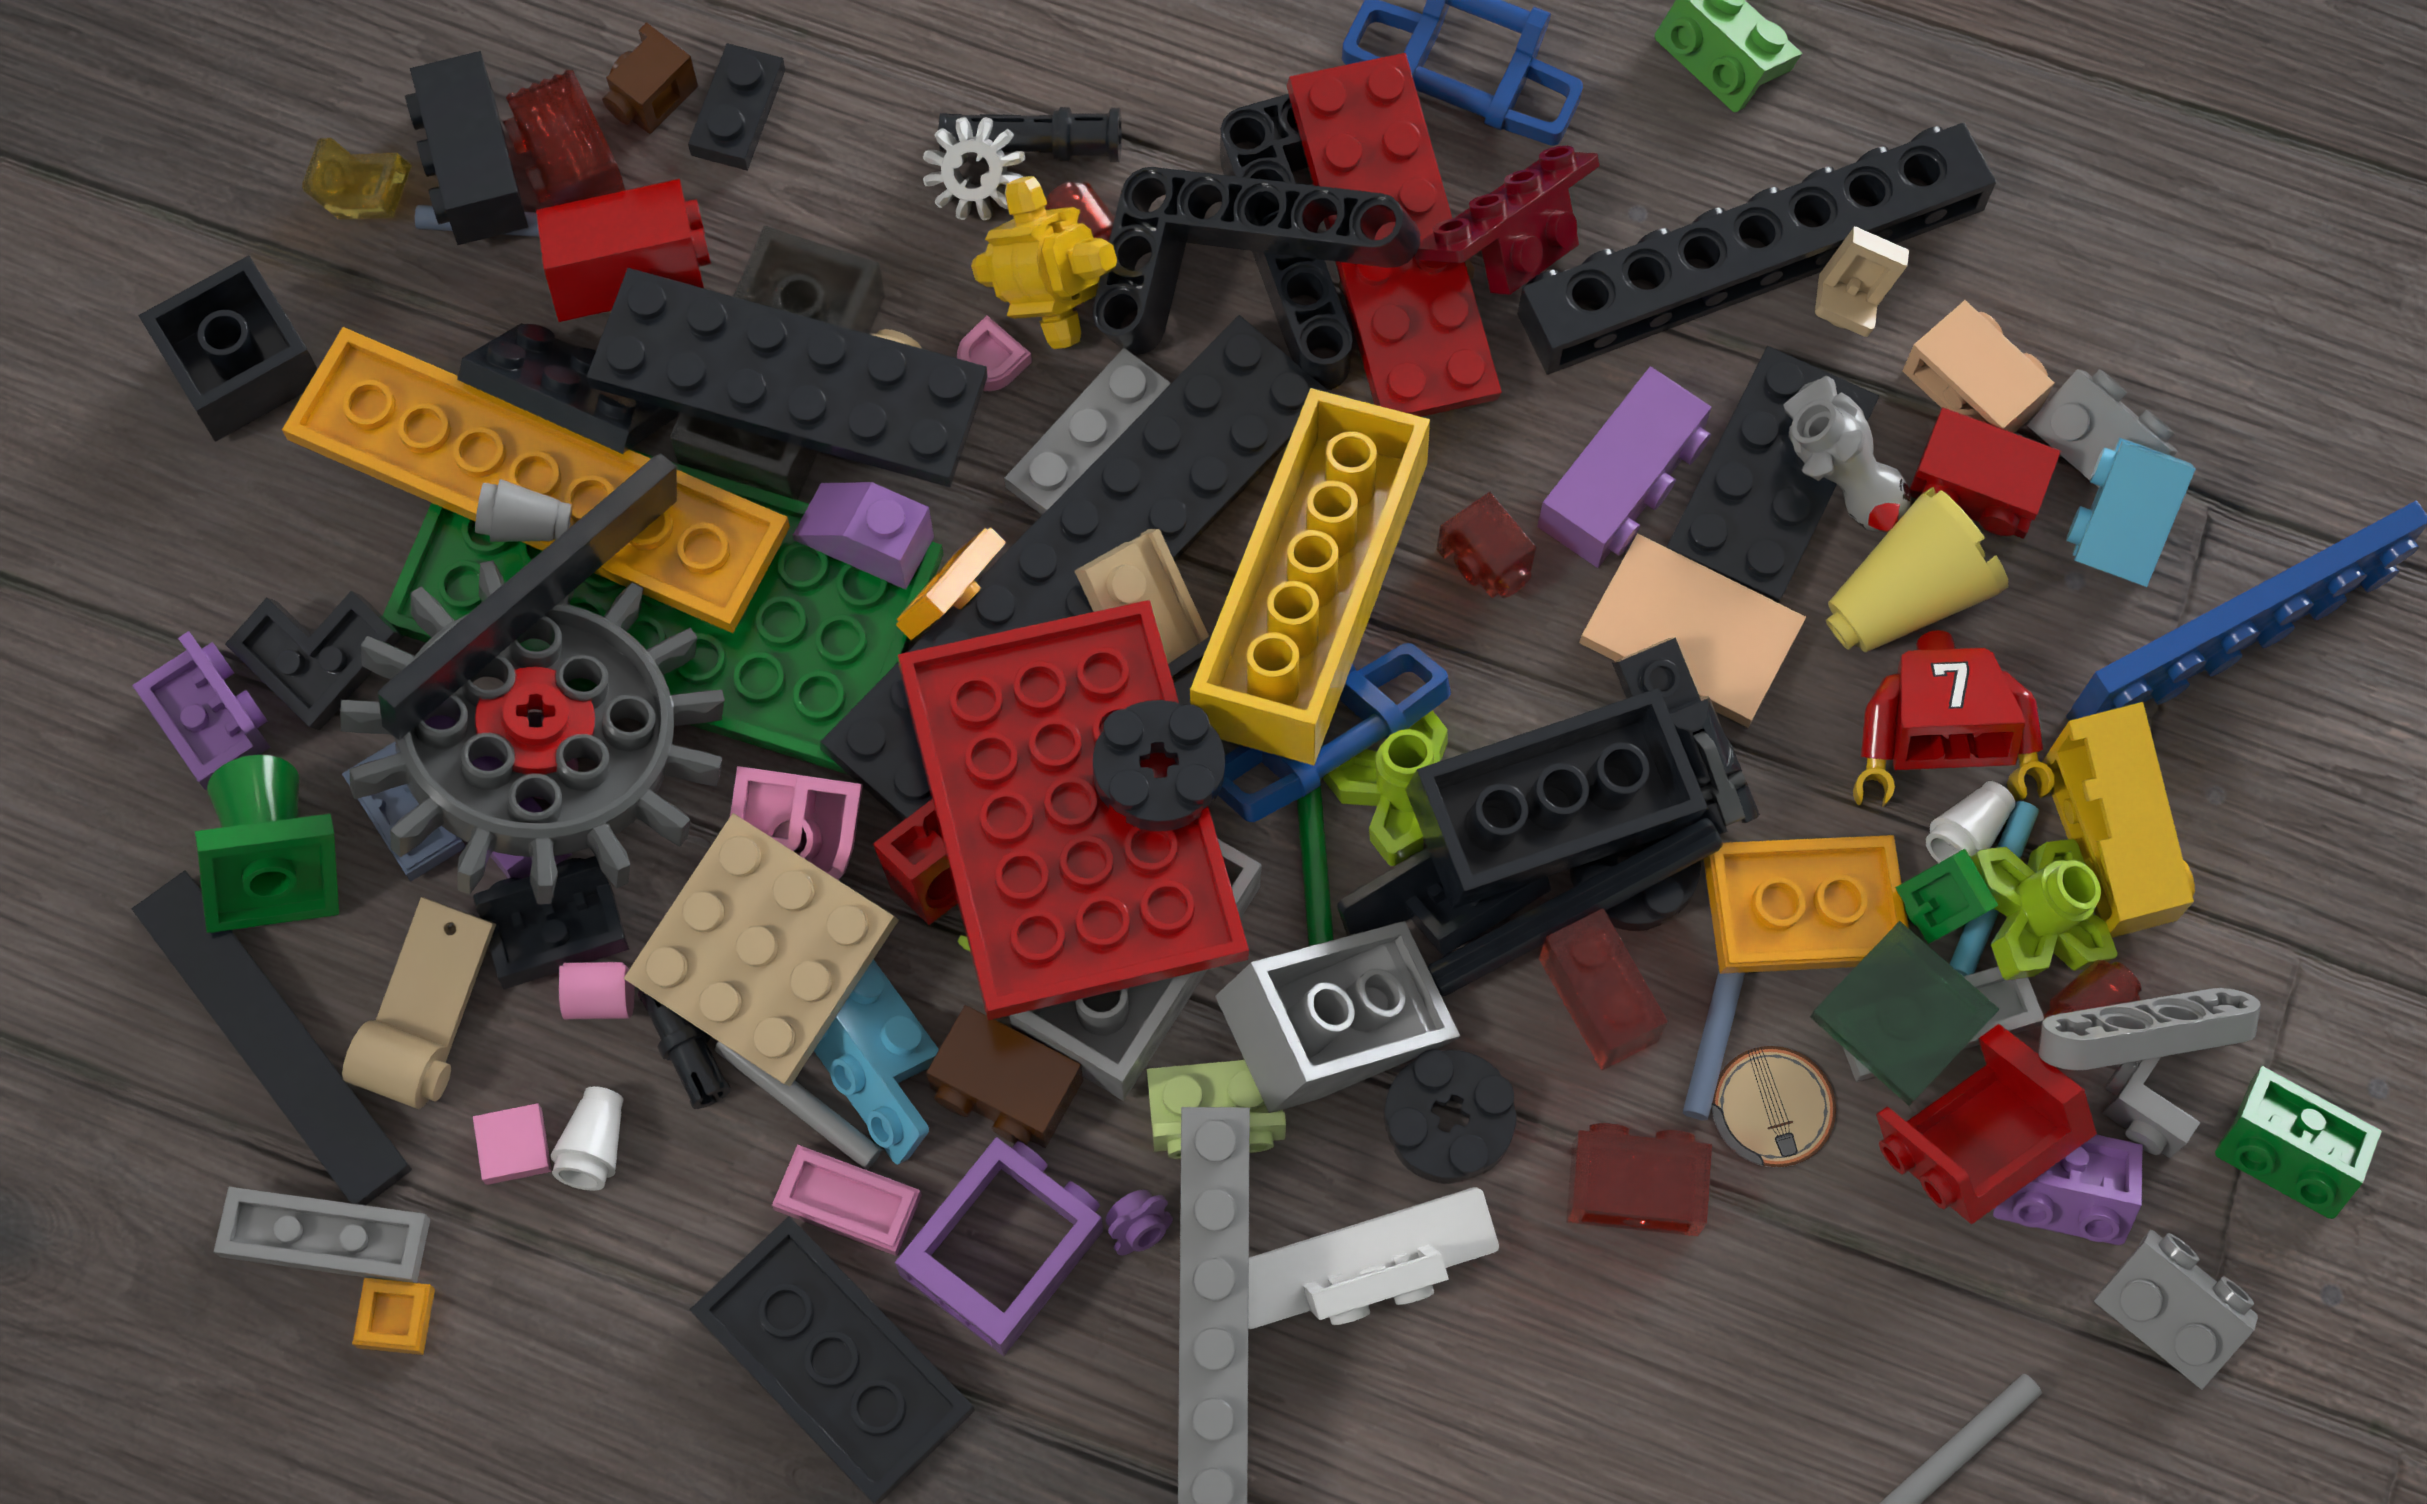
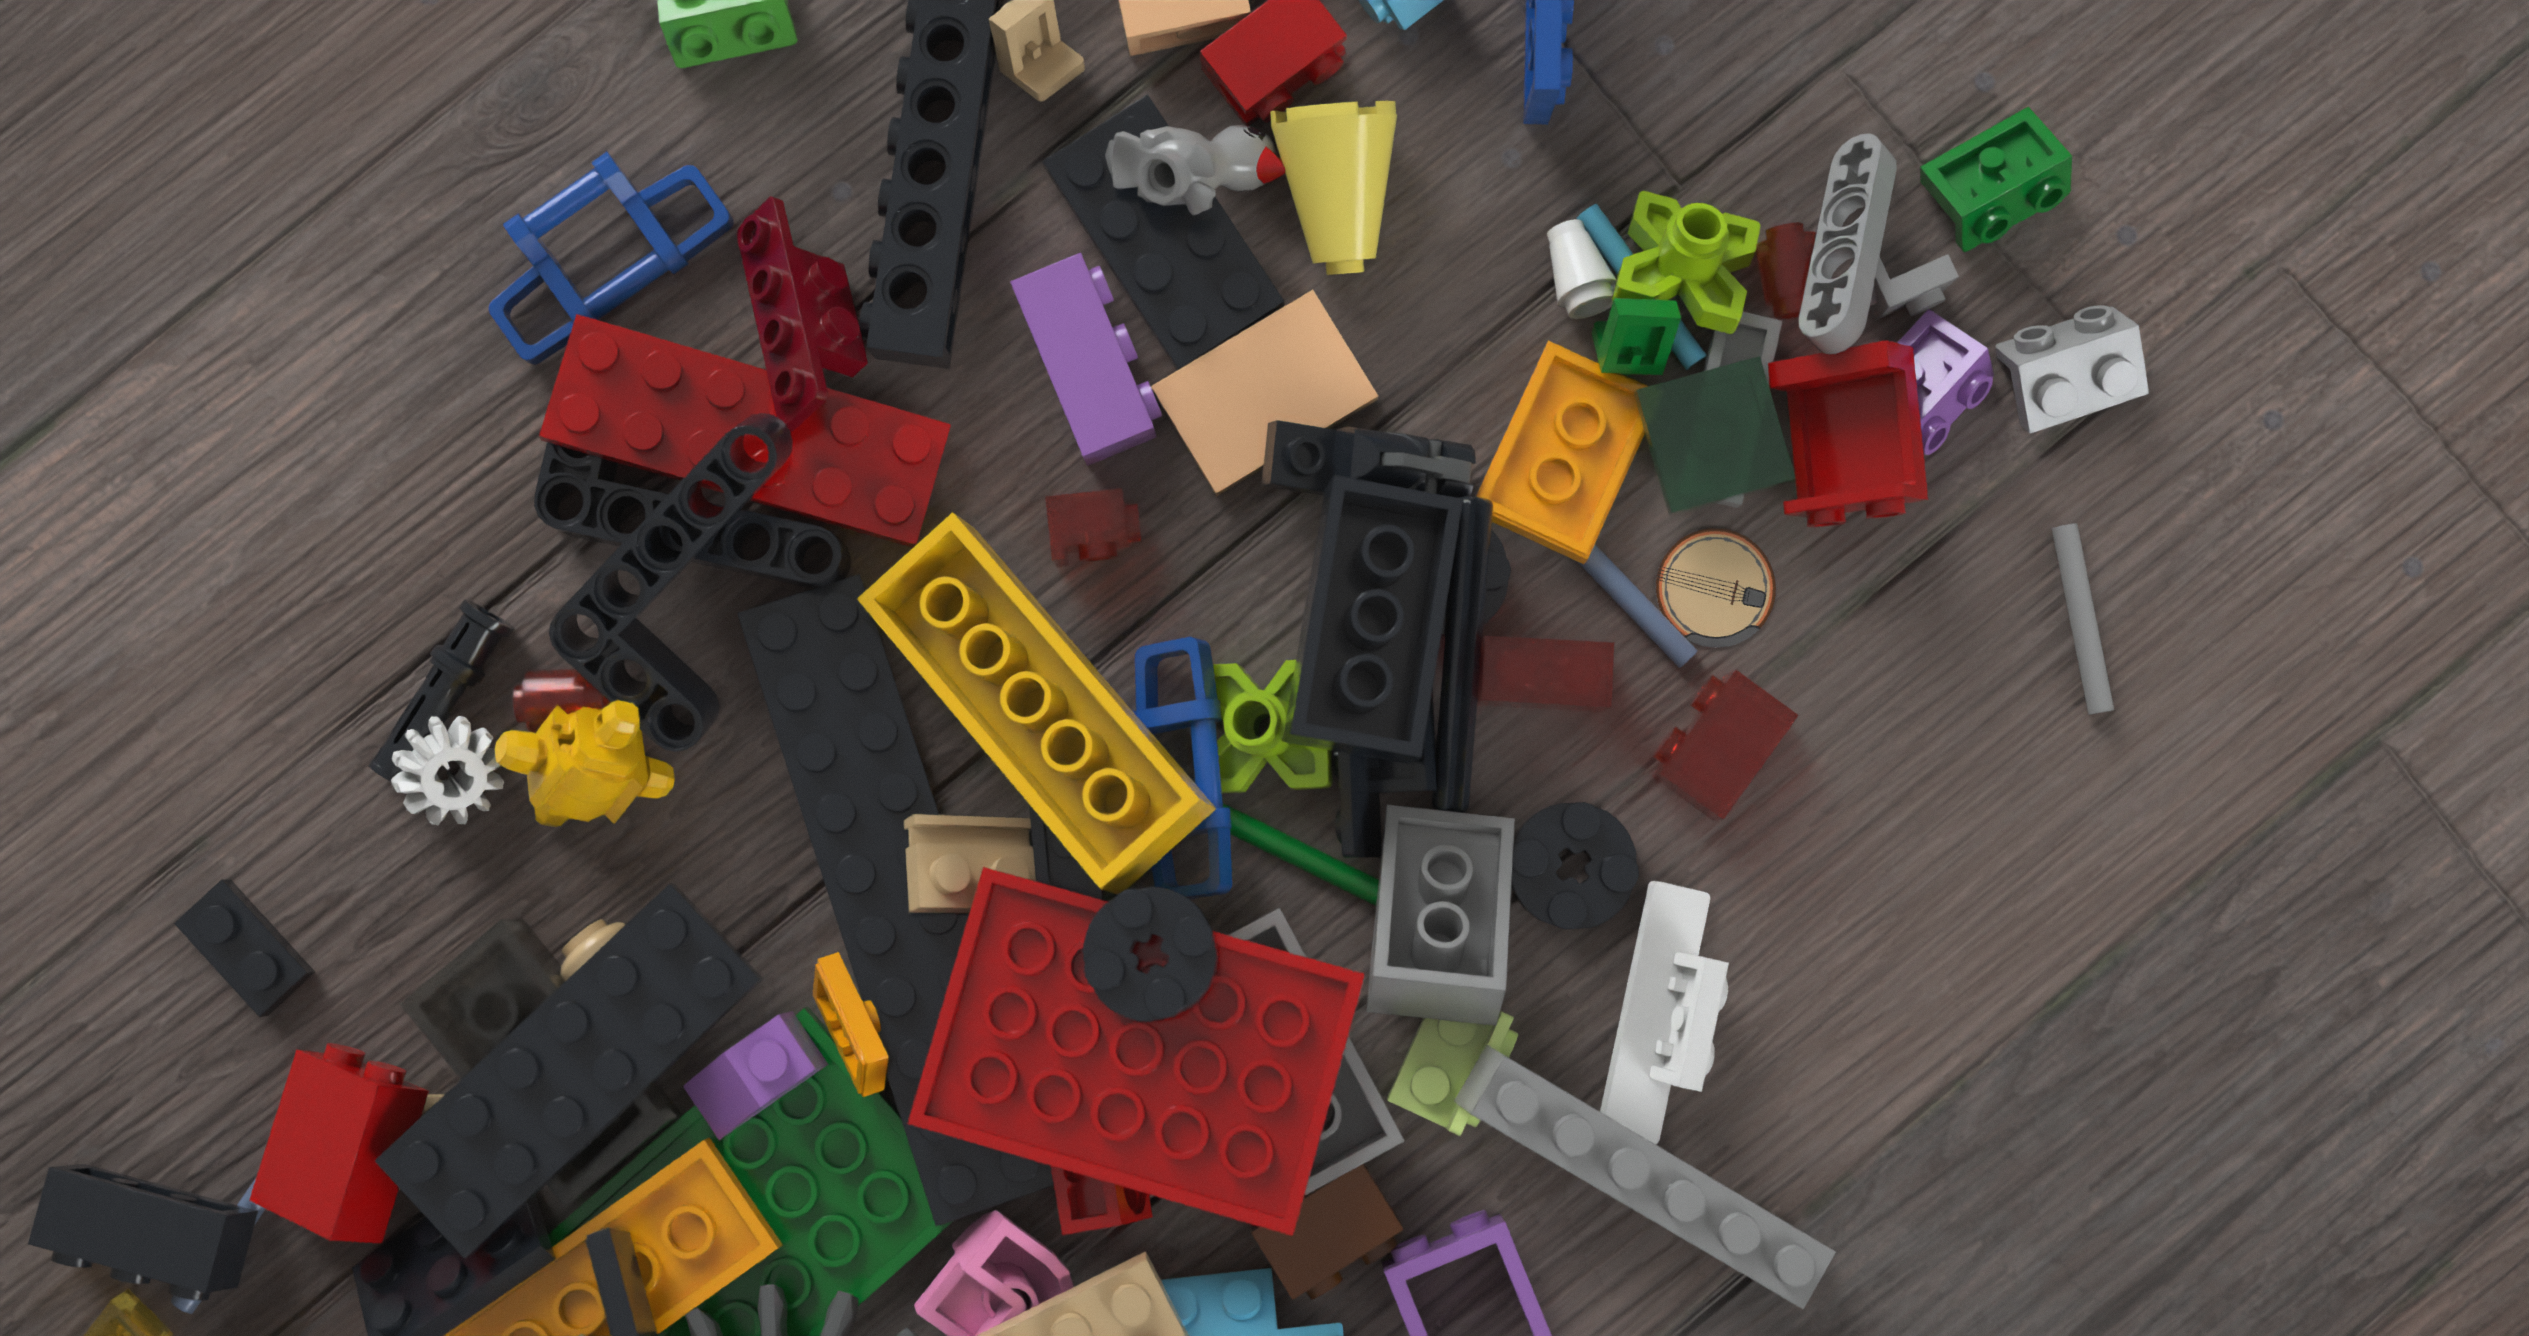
camera: 55 degrees left, 15 degrees up
clear red brick [503,70,625,206] -> none
reddish brown brick [602,22,698,134] -> none
bright pink tile [957,316,1032,391] -> none
light grey plate [1005,348,1171,515] -> none
medium lavender plate [1106,1190,1173,1255] -> none
red torso [1853,630,2055,807] -> none
yellow wedge [2042,702,2195,938] -> none

